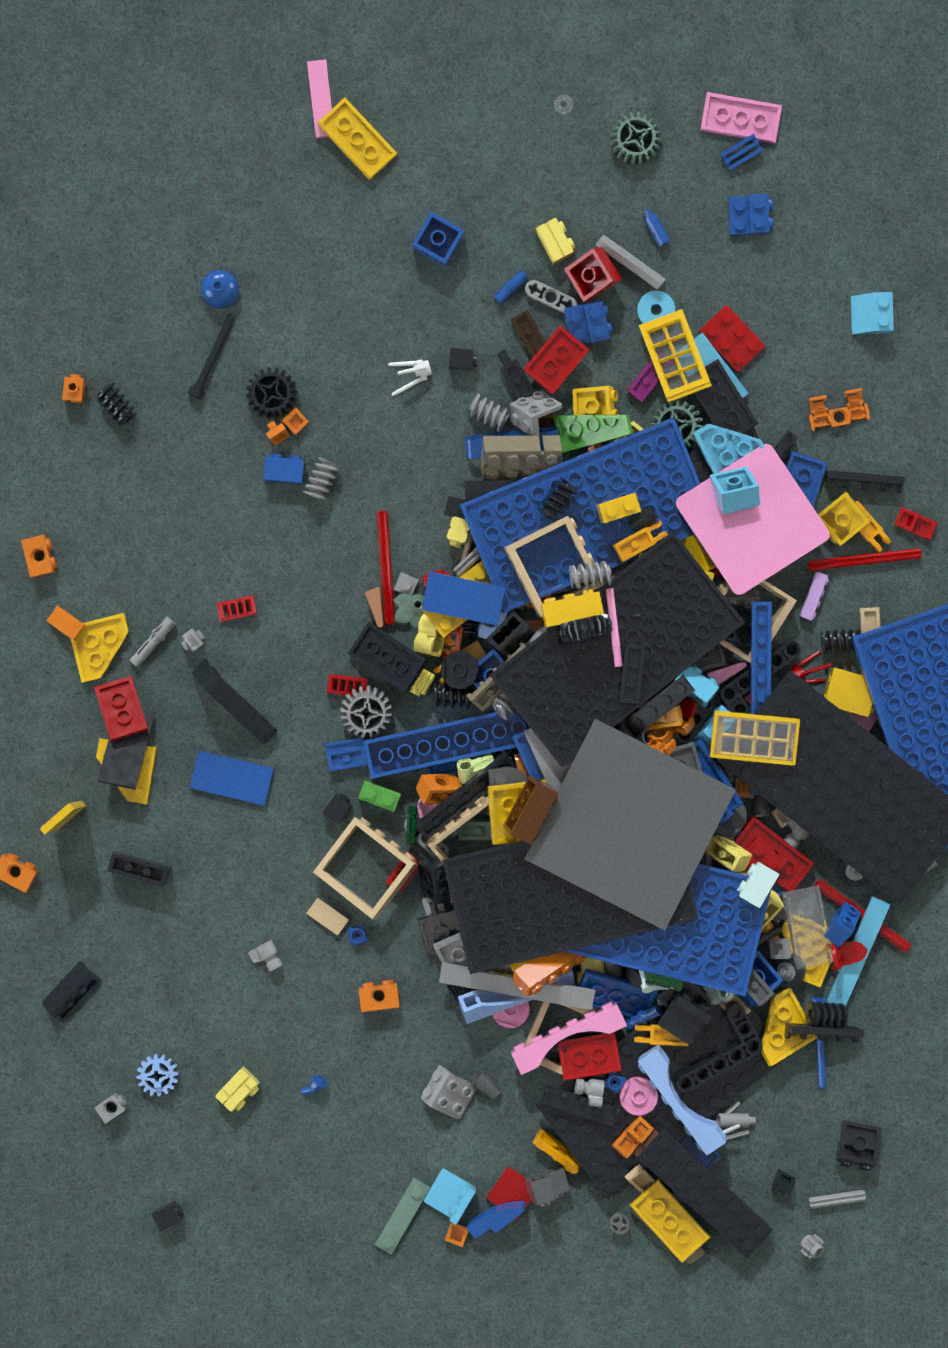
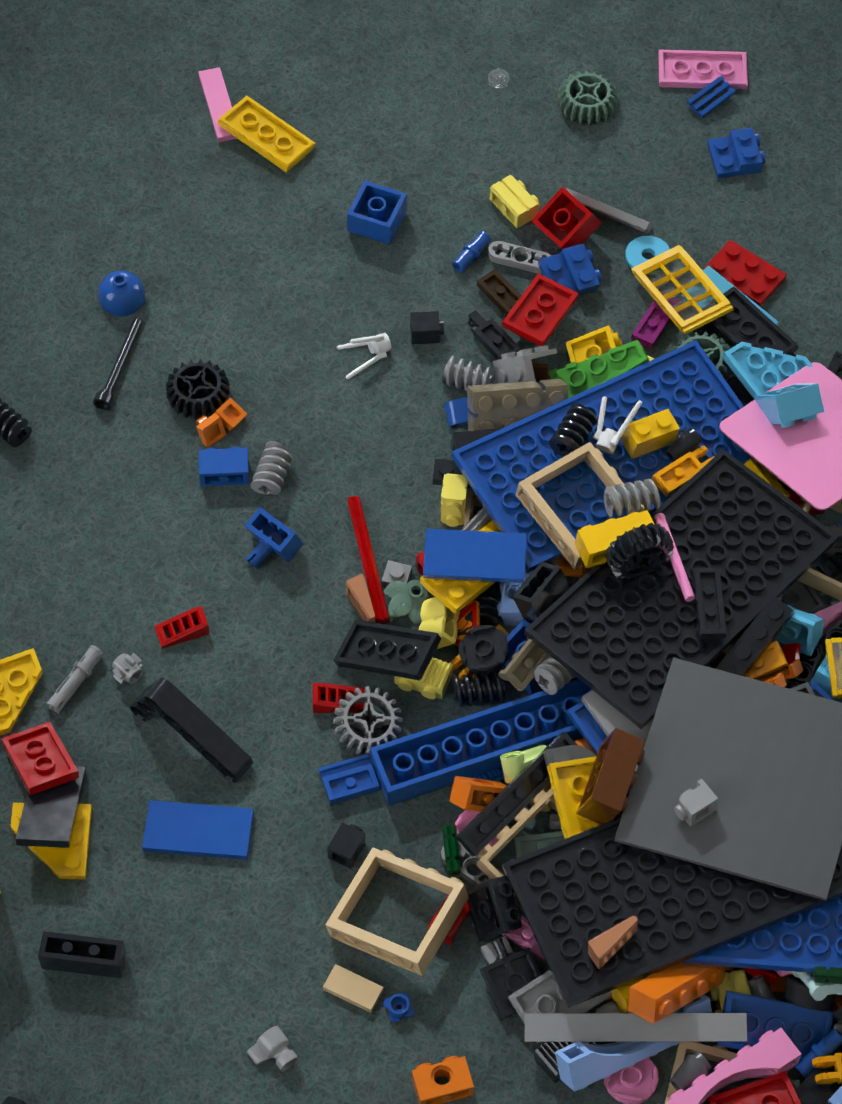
camera: 10 degrees left, 30 degrees down
bright green brick [358,780,402,812] -> none
blue cylinder [644,209,670,248] -> none
none -> blue brick [244,507,304,569]
none -> nougat slope [588,916,638,969]
none -> white plant [593,396,642,454]
none -> dark grey cone [670,1052,711,1091]
none -> light grey brick [674,778,718,827]

